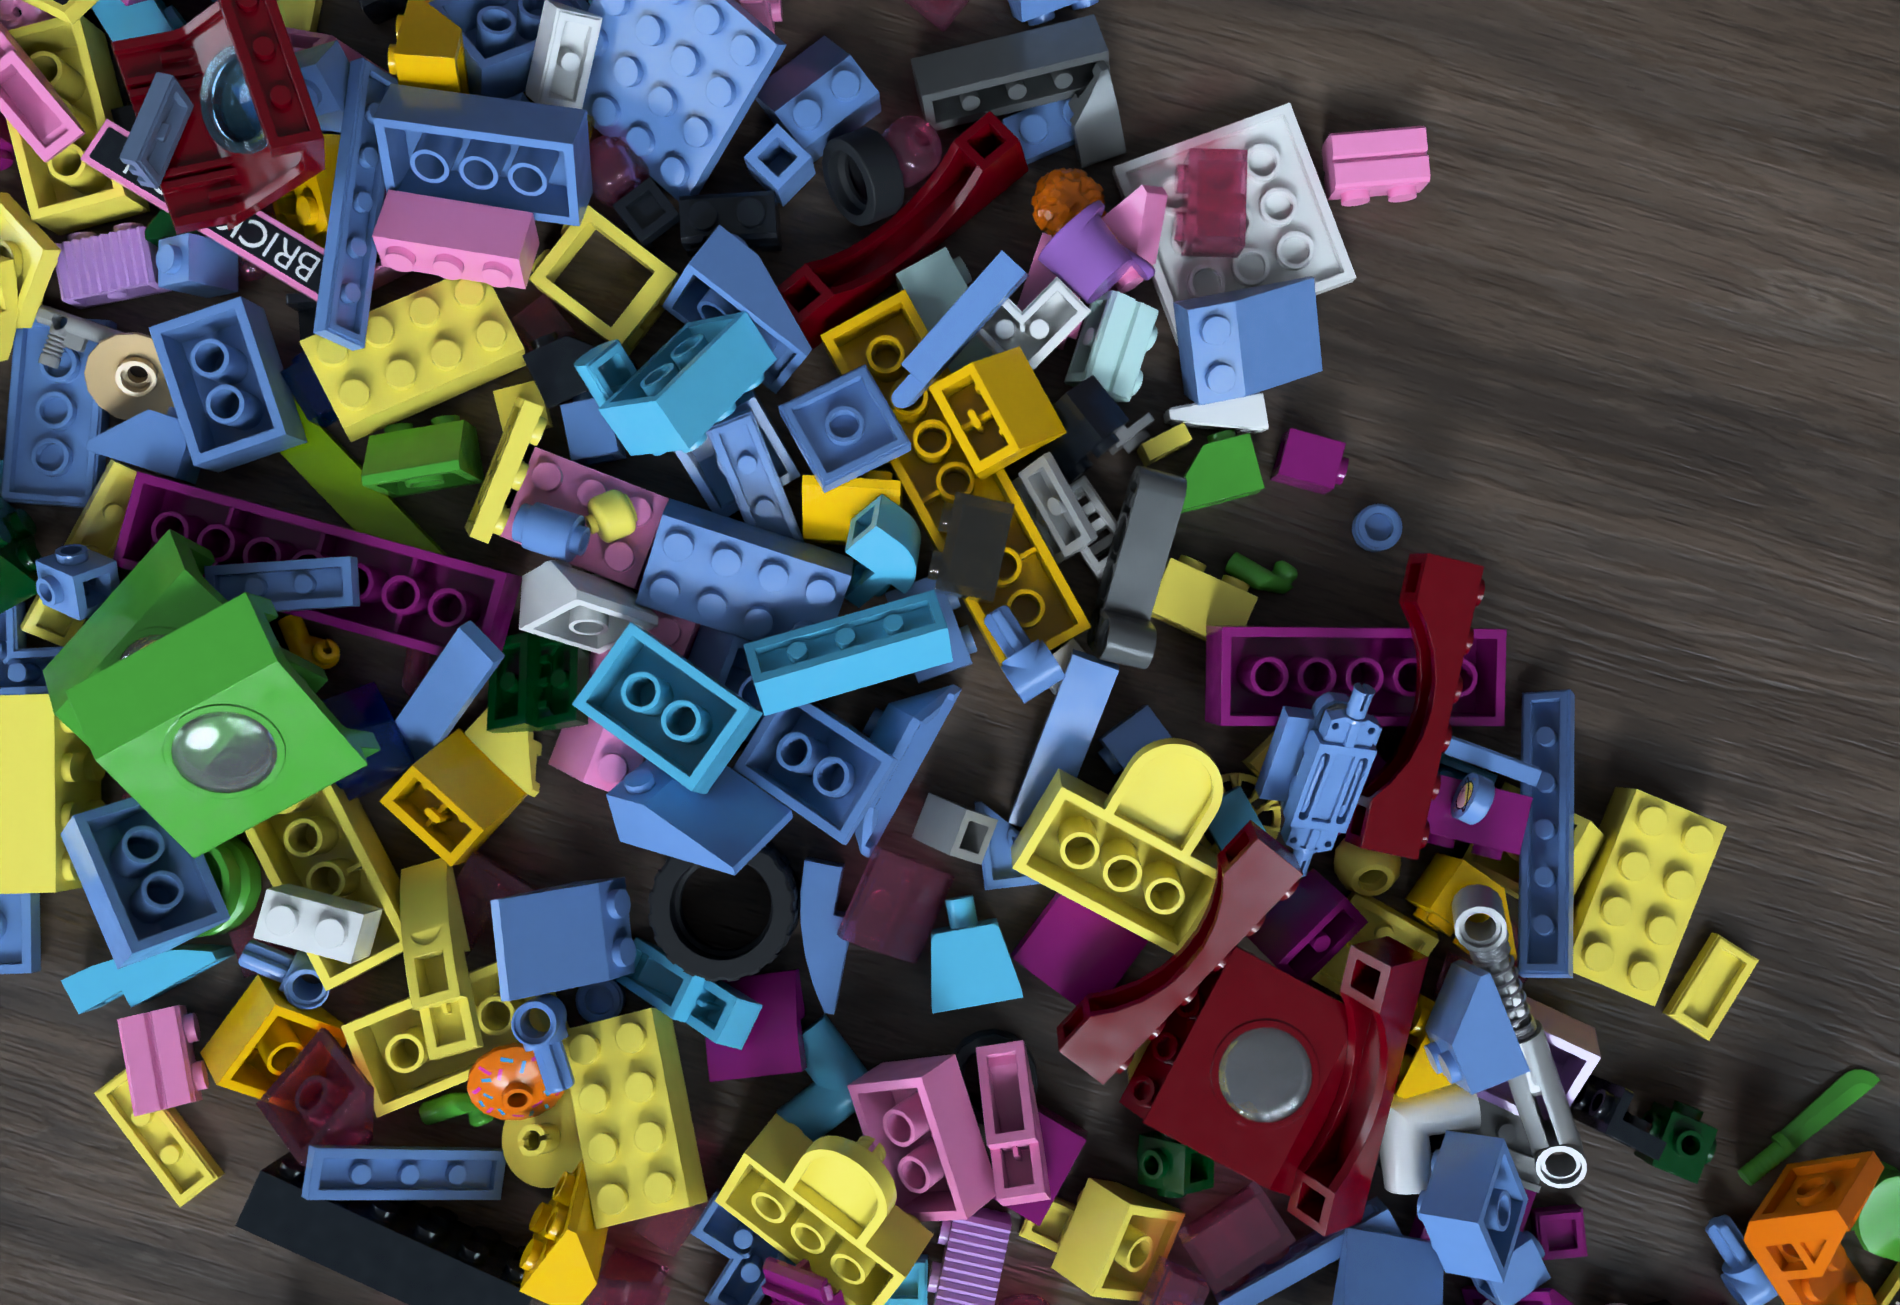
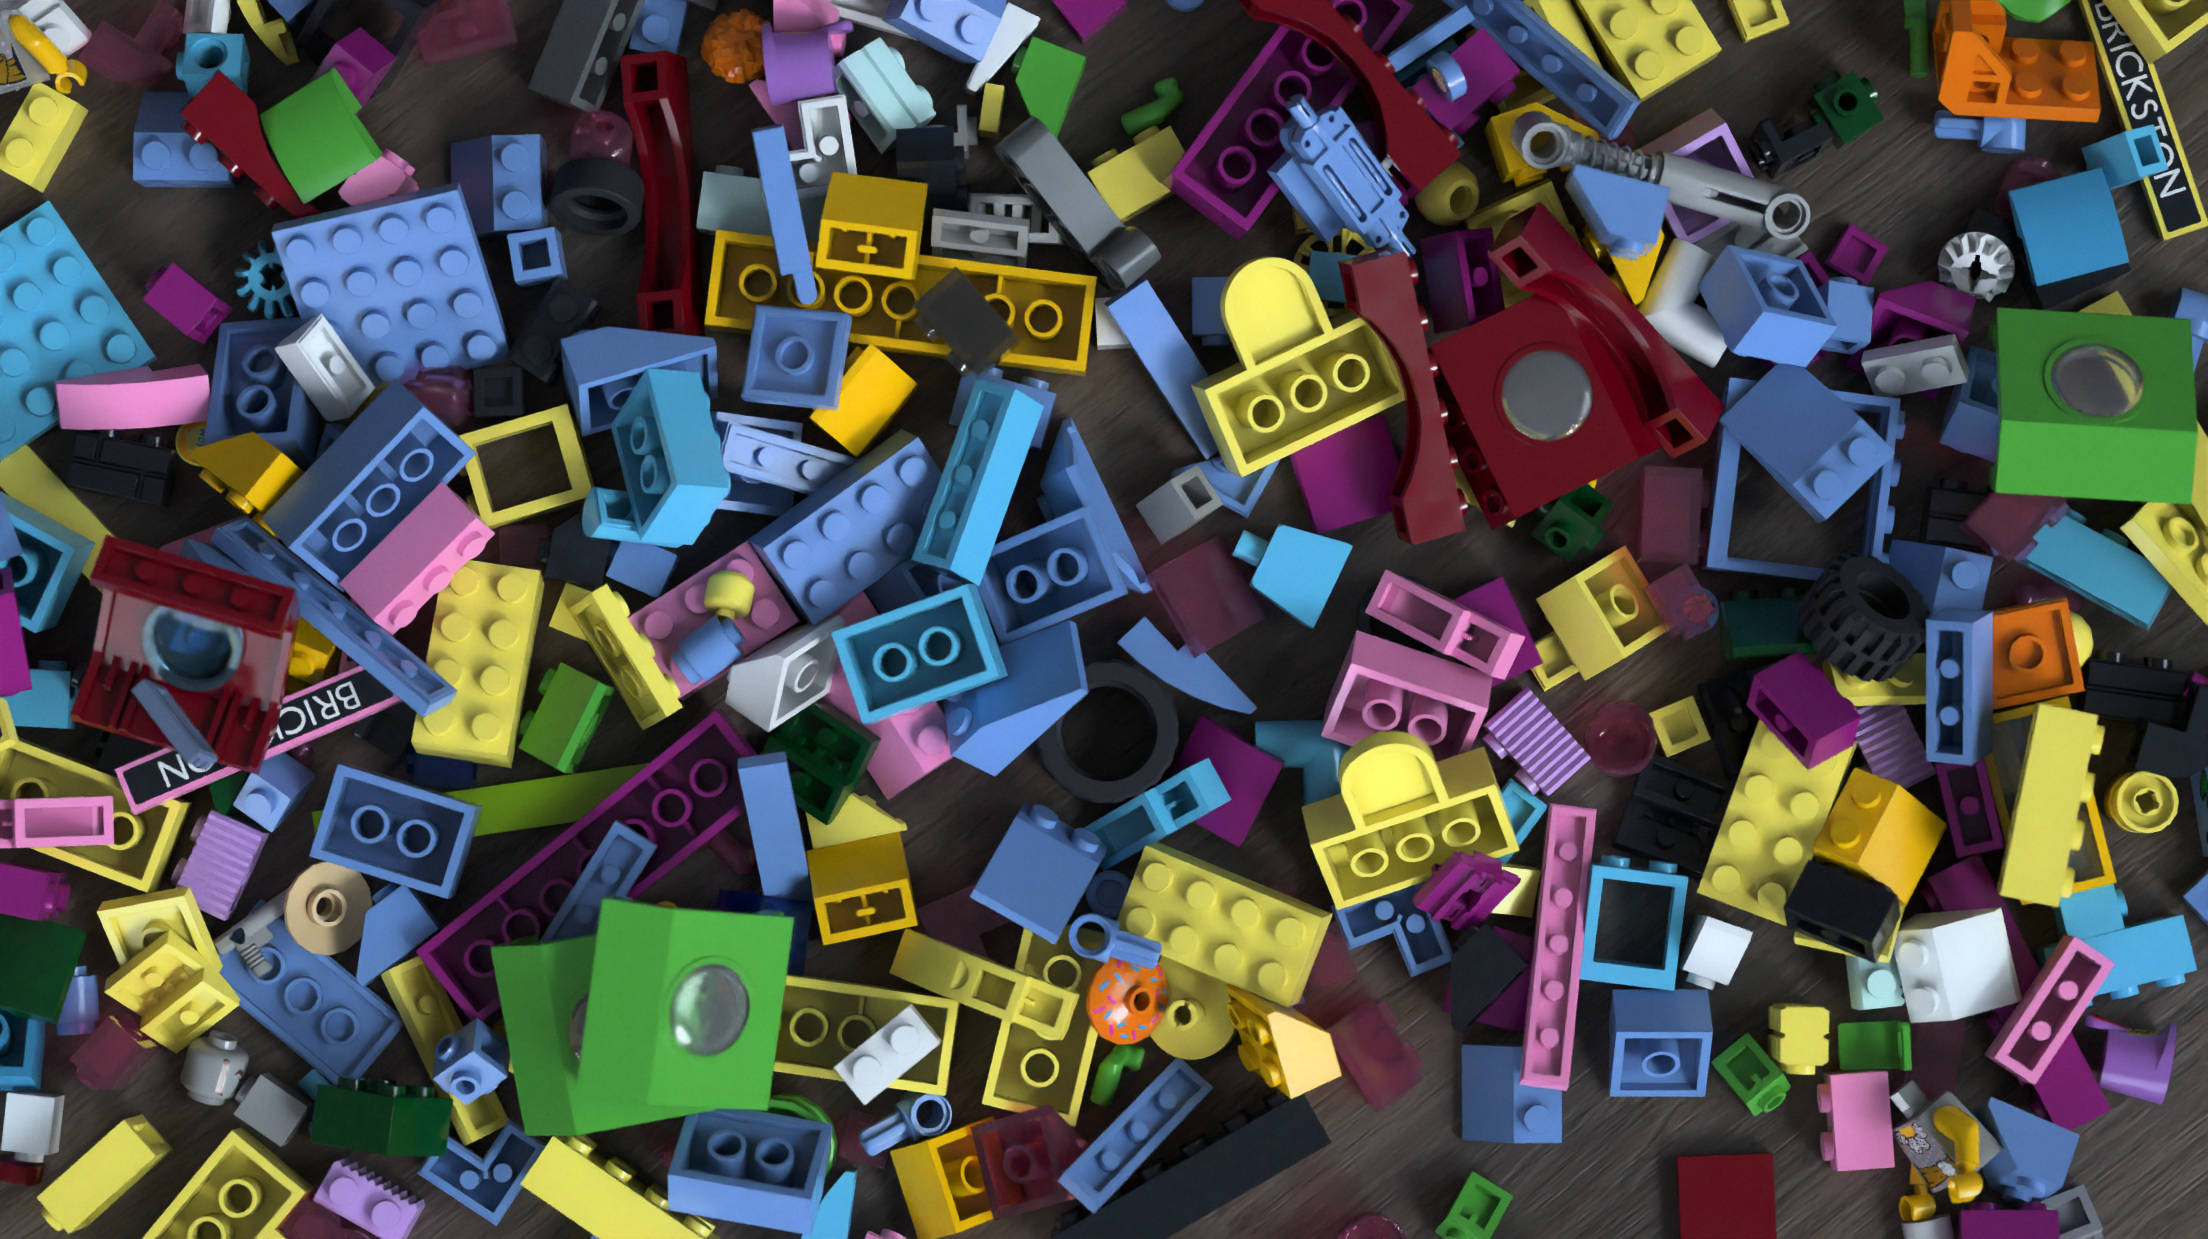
camera: 50 degrees left, 0 degrees up
medium azure brick [844,494,921,608] -> none
medium blue axle [984,605,1066,704] -> none

